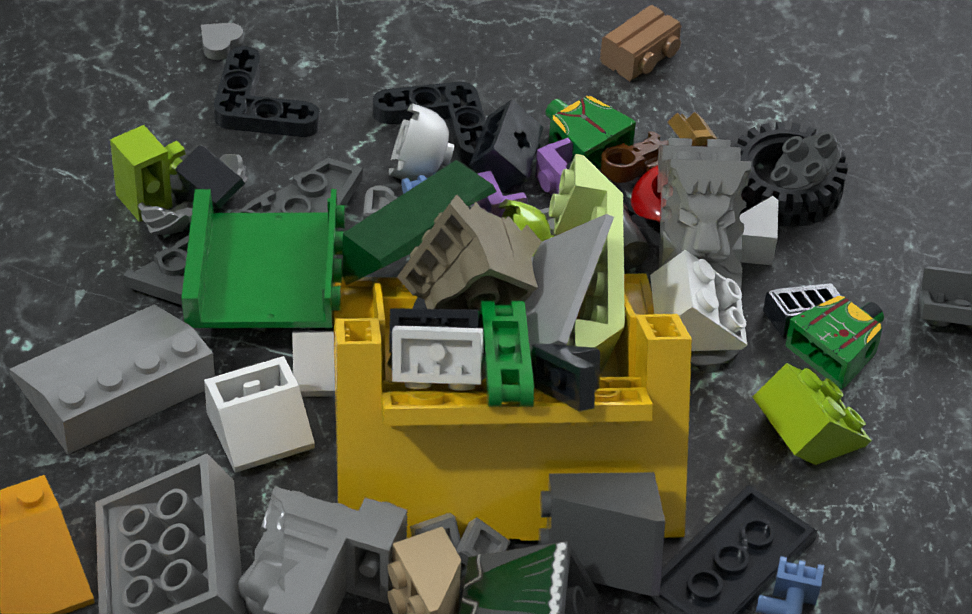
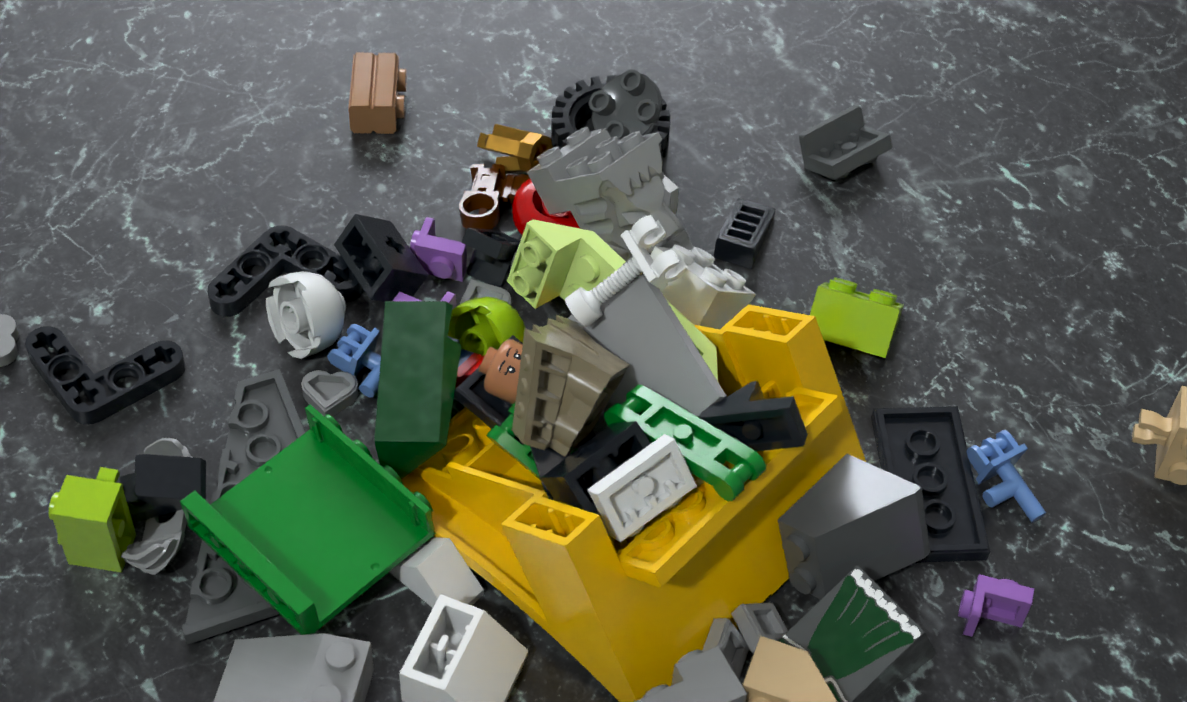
camera: 45 degrees left, 5 degrees up
green torso [545,96,636,170] -> none
green torso [785,296,884,390] -> none
none -> white bar [565,215,687,327]

